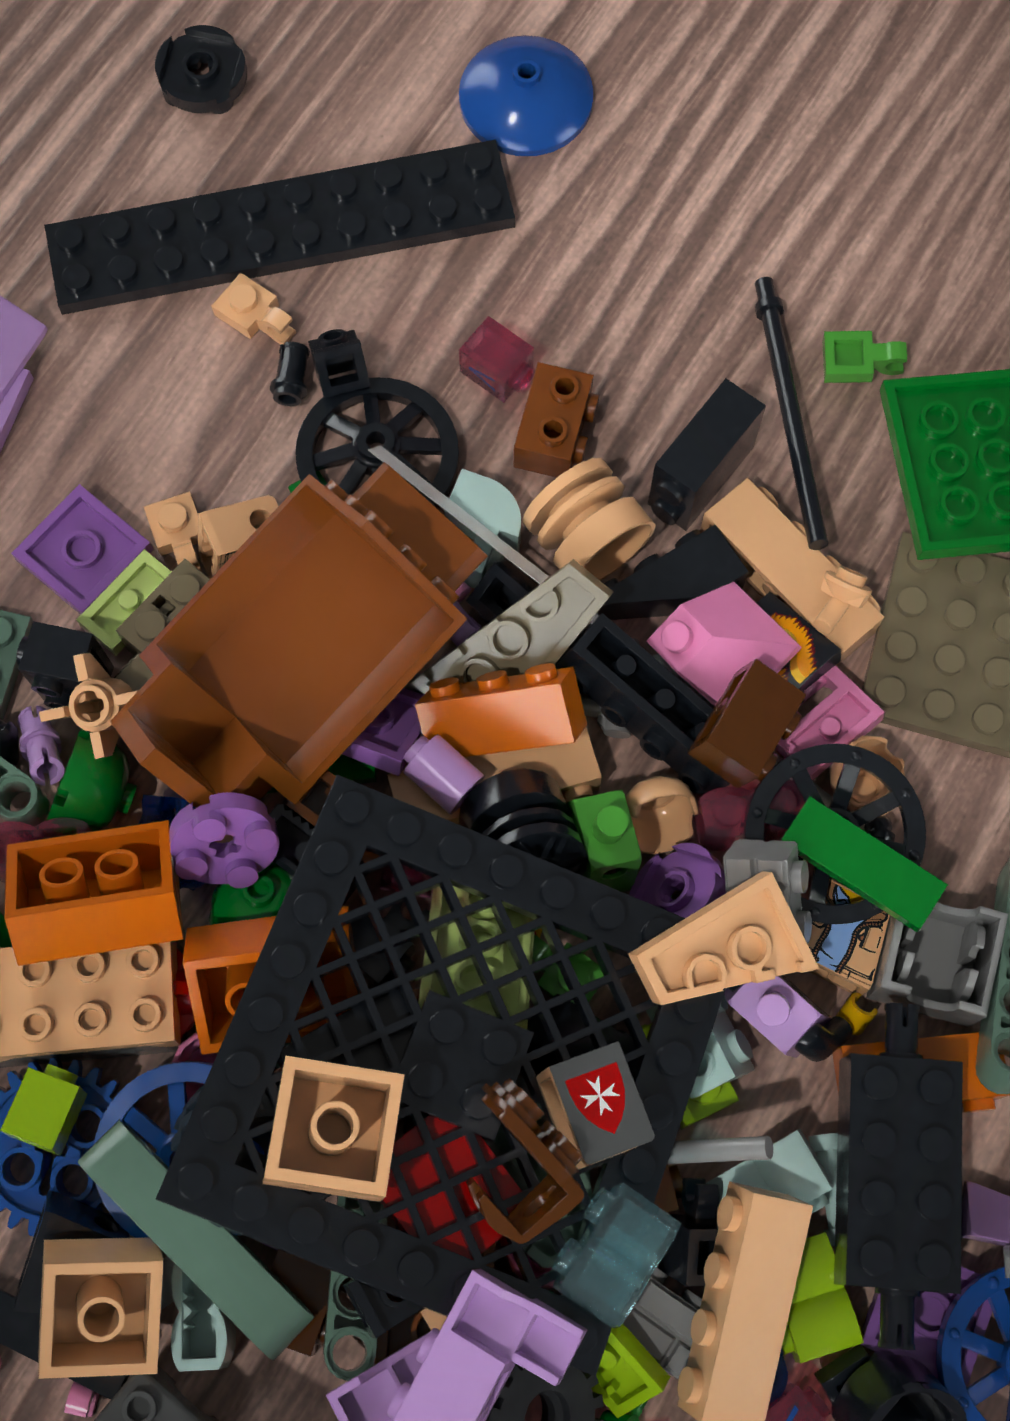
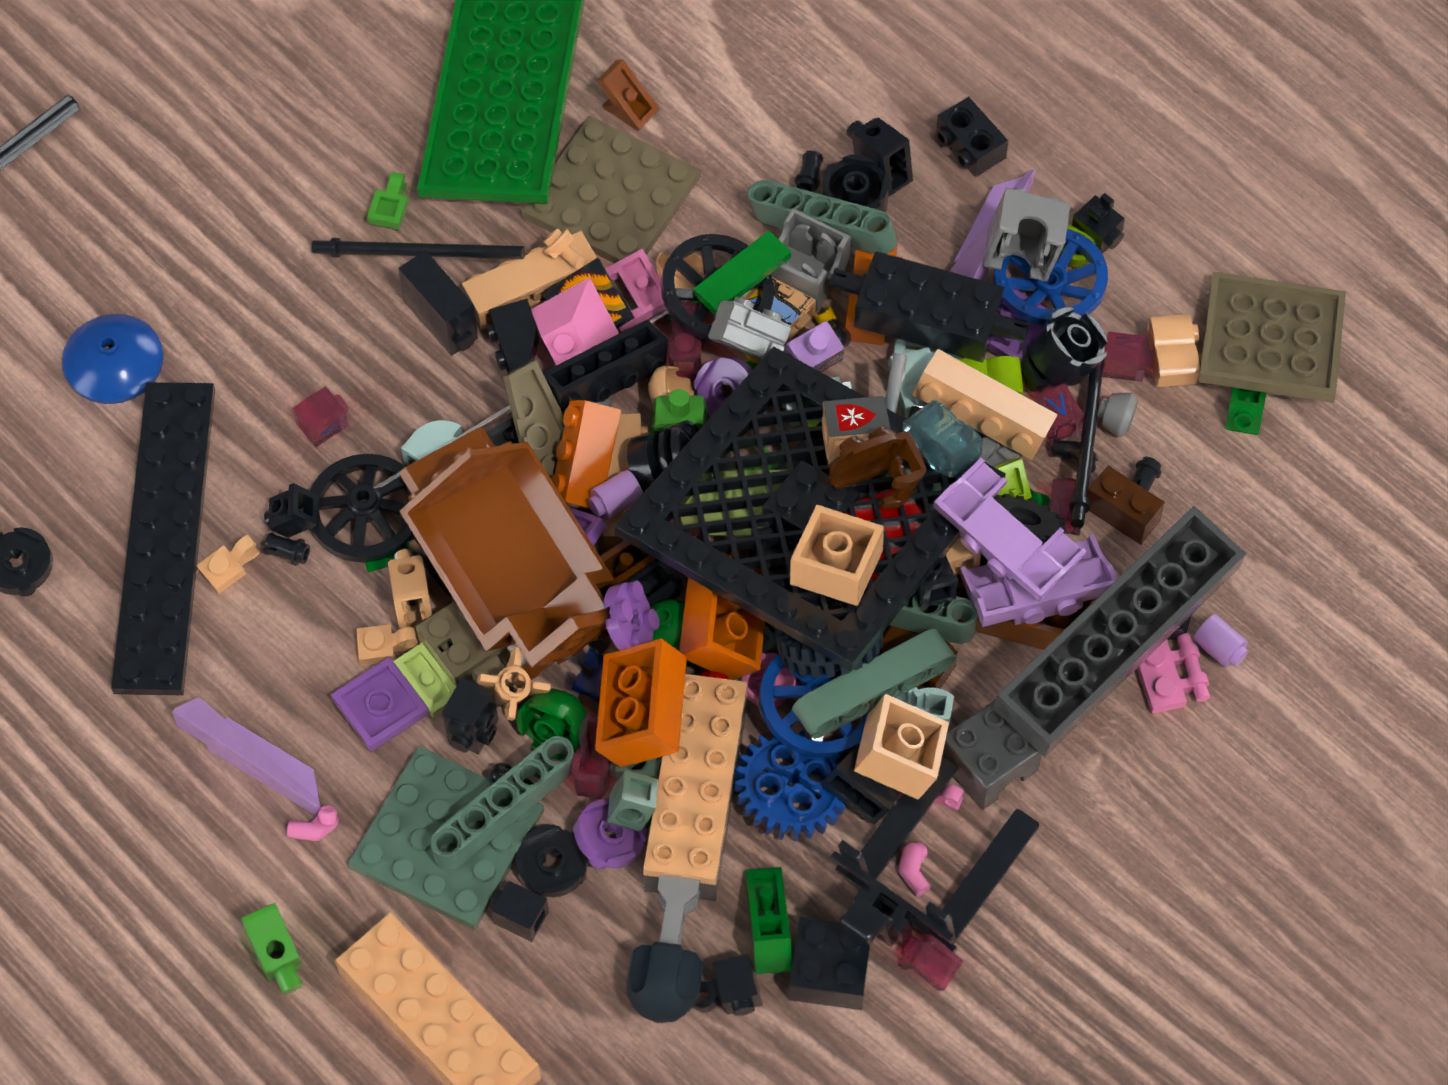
camera: 75 degrees left, 10 degrees down
lime brick [0,1064,87,1156] -> none
lavender pin [17,706,65,786] -> none
dark orange brick [513,362,600,478] -> none
light nougat wheel [523,458,656,581] -> none
light nougat wing [628,871,819,1005] -> none
reddish brown brick [687,659,806,789] -> none

